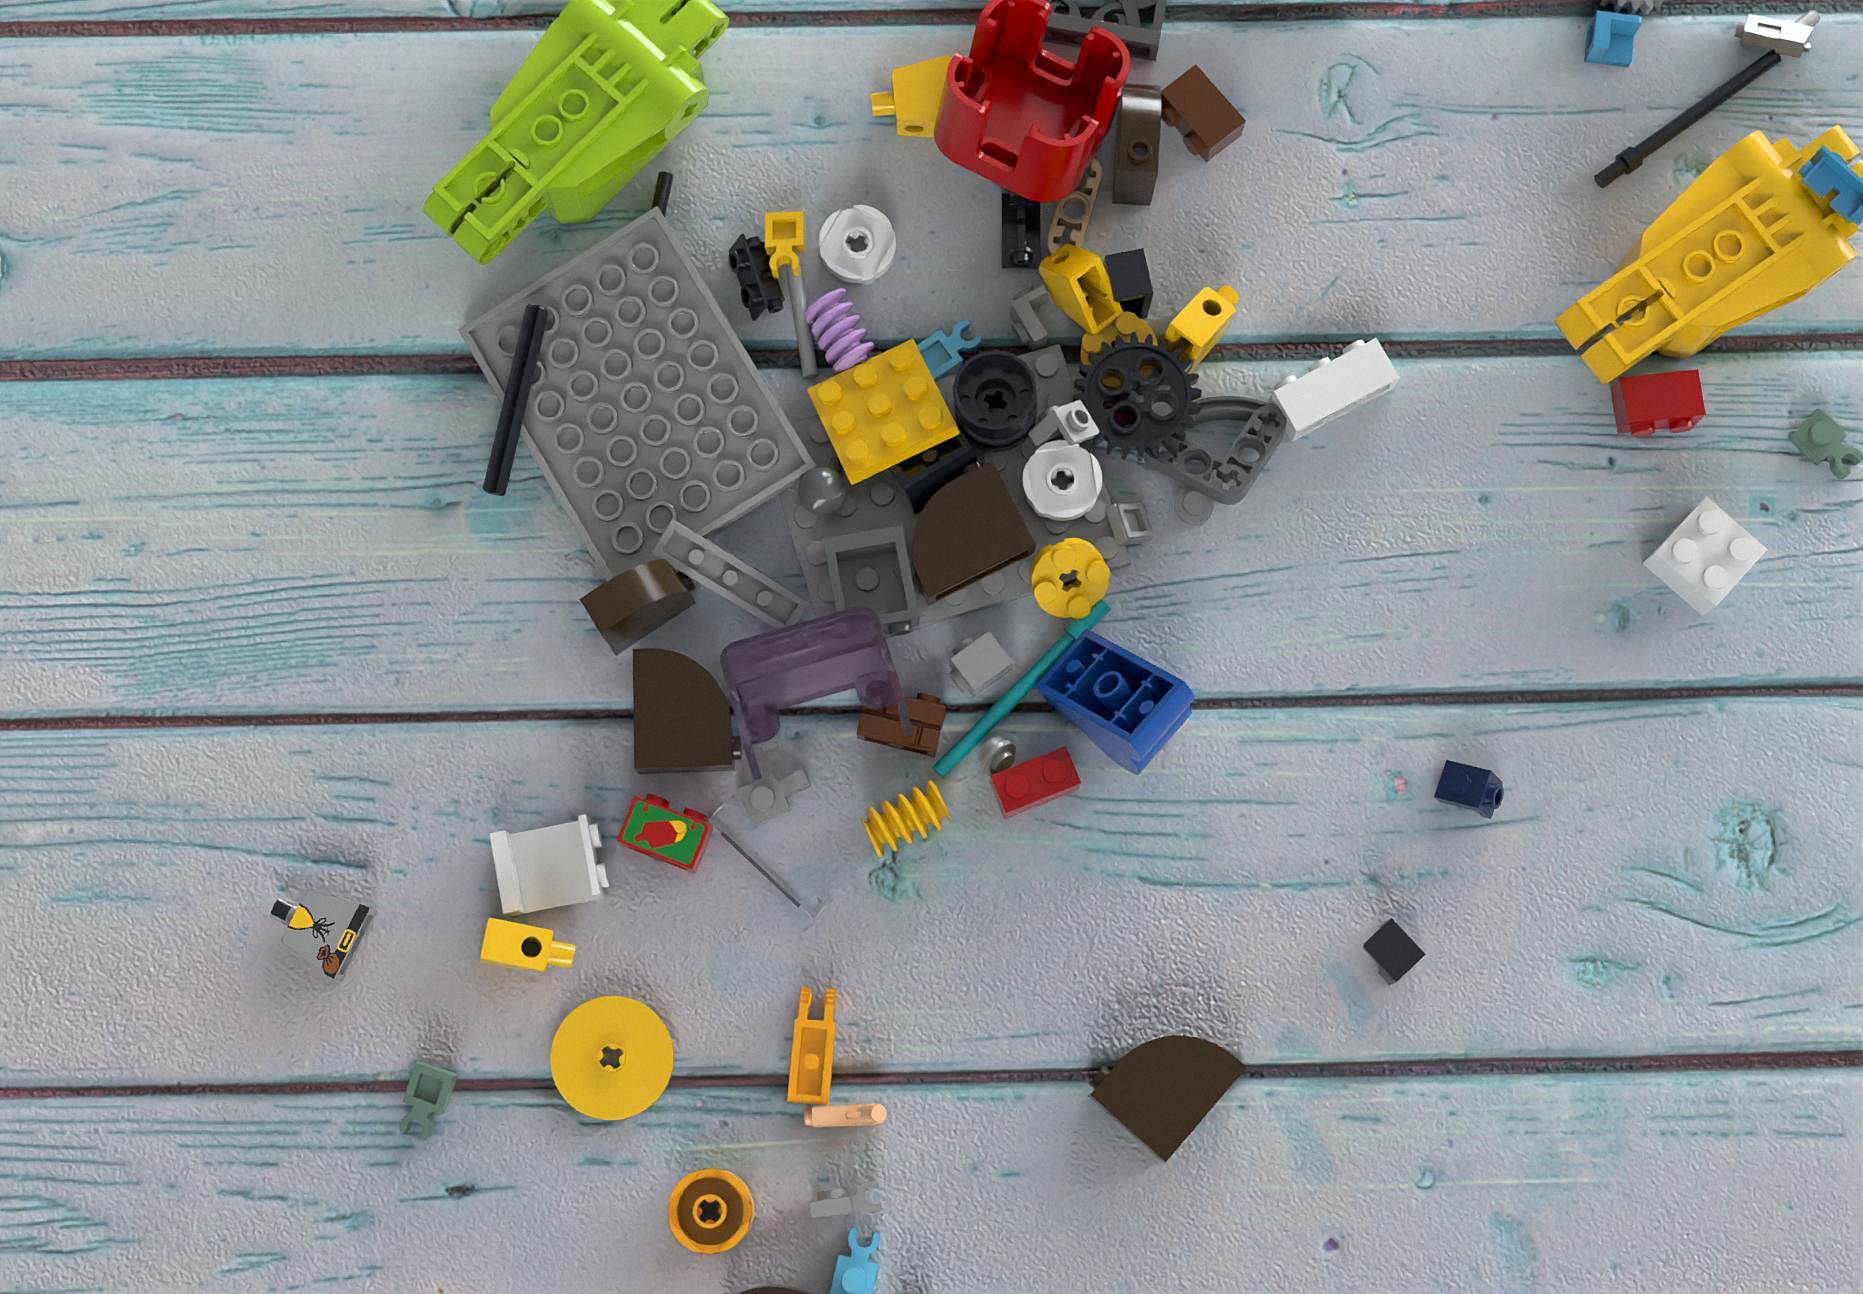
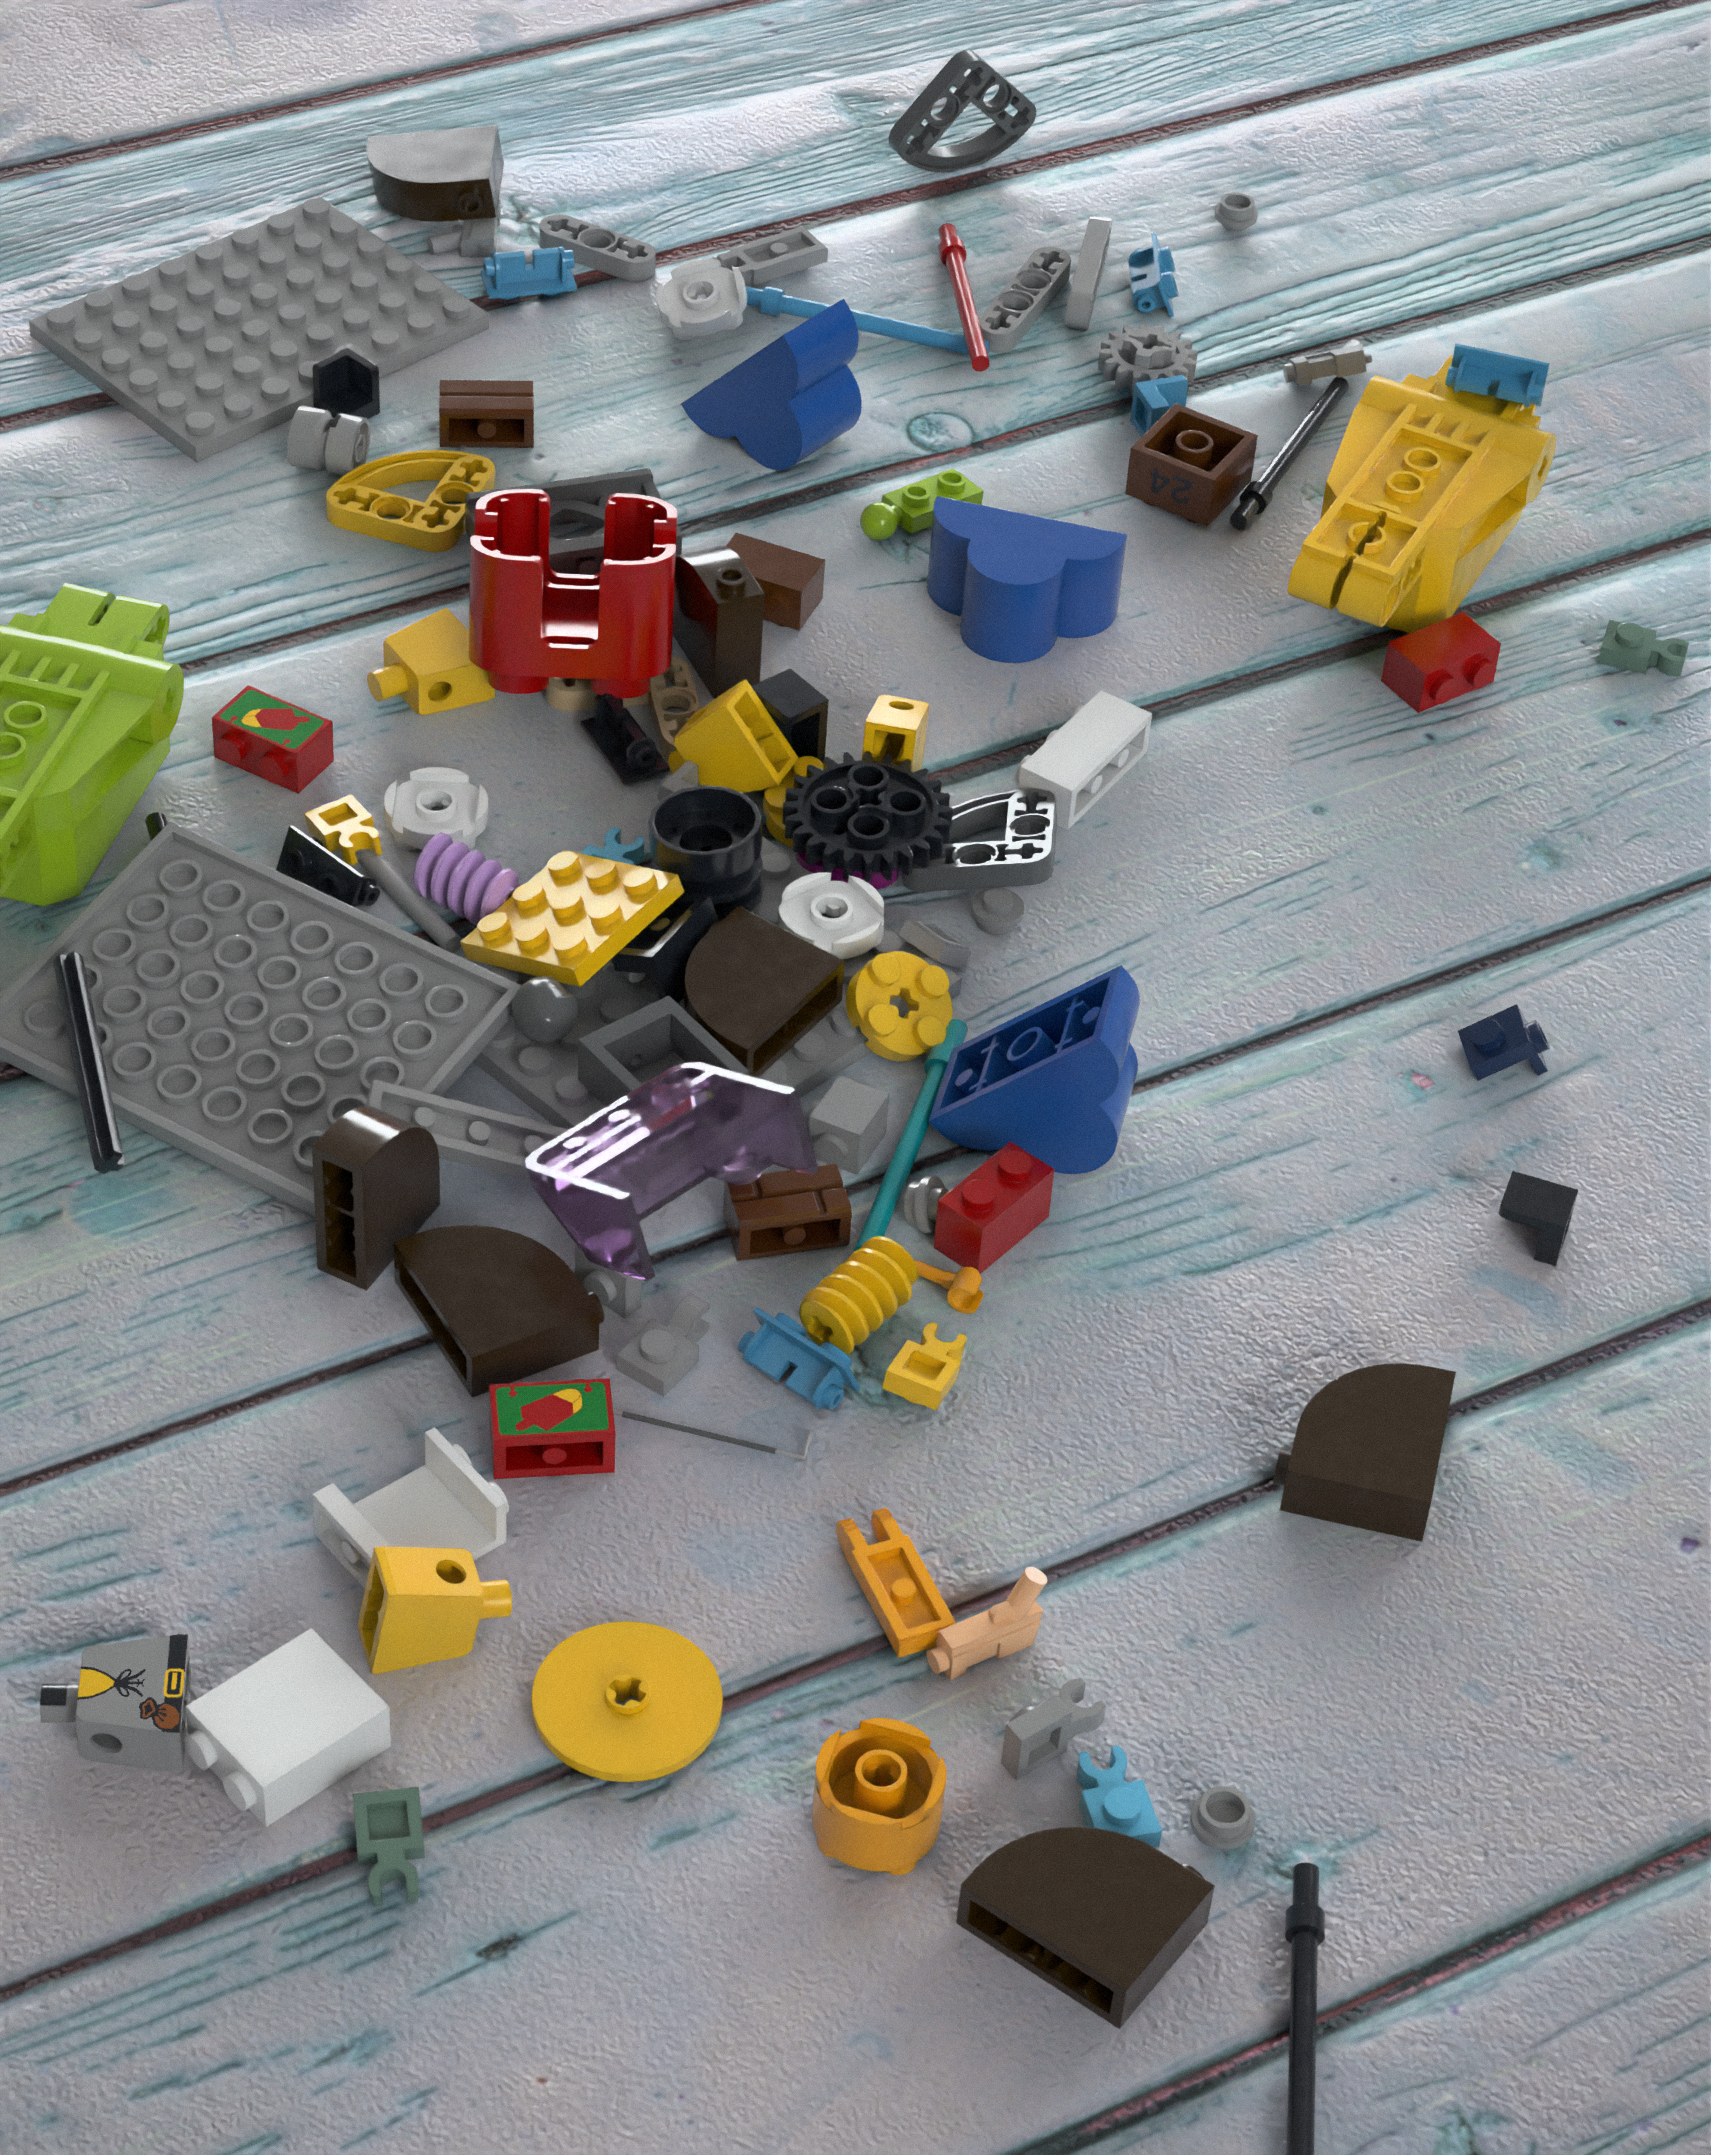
camera: 30 degrees left, 35 degrees down
light grey bracket [1028,400,1100,446] -> none
white brick [1642,496,1768,616] -> none
none -> white brick [184,1628,391,1827]
none -> red brick [212,685,334,794]
none -> dark azure hinge [738,1307,860,1410]
none -> lime plate [860,468,984,540]
none -> yellow plate [882,1322,967,1410]
none -> light orange hand [915,1260,984,1314]
none -> blue brick [927,496,1127,663]
none -> reddish brown brick [1125,403,1258,527]

